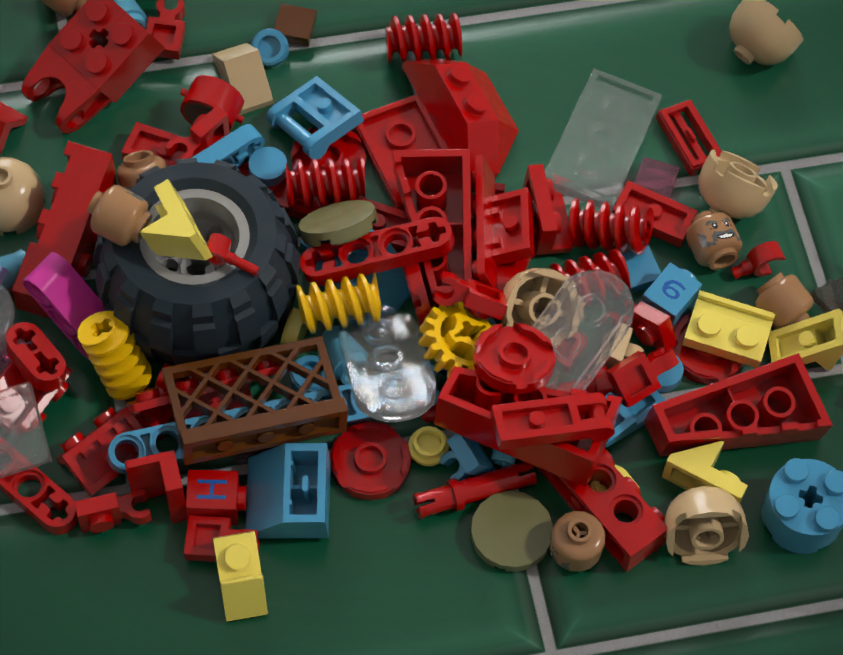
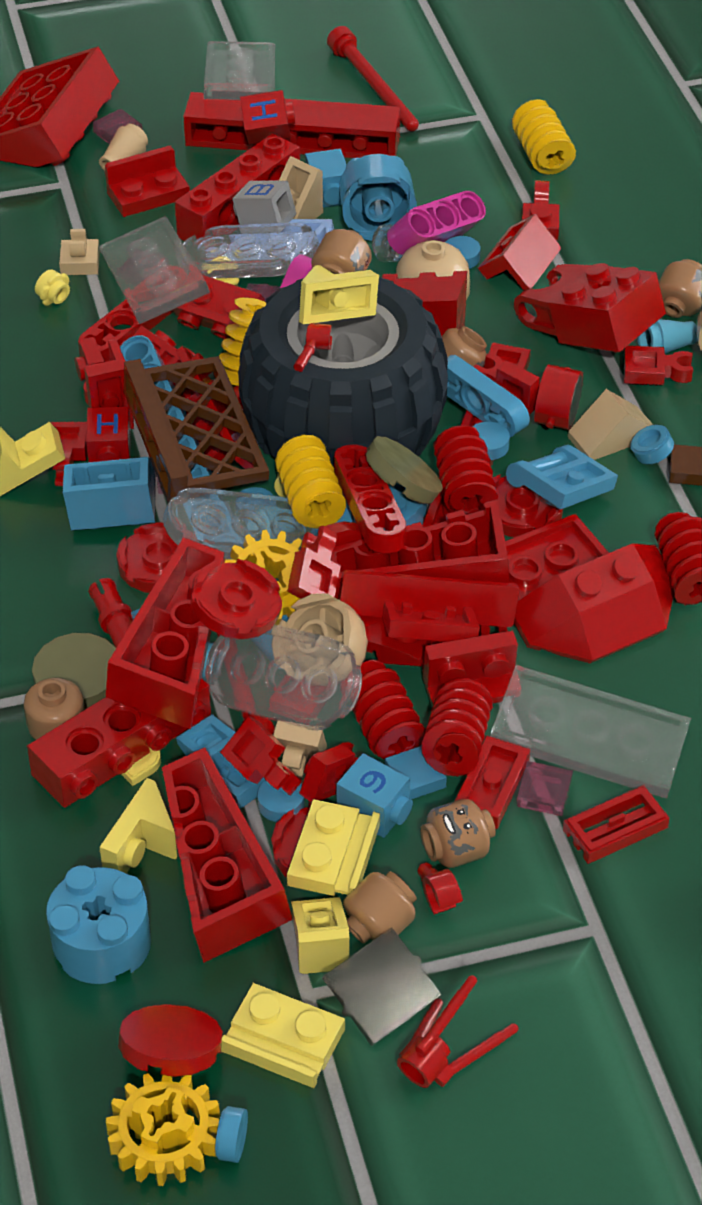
camera: 90 degrees right, 15 degrees down
red beam [6,322,66,392] -> none
red plate [490,392,615,450] -> none
tan cylinder [664,486,749,566] -> none
tan cylinder [698,150,778,219] -> none

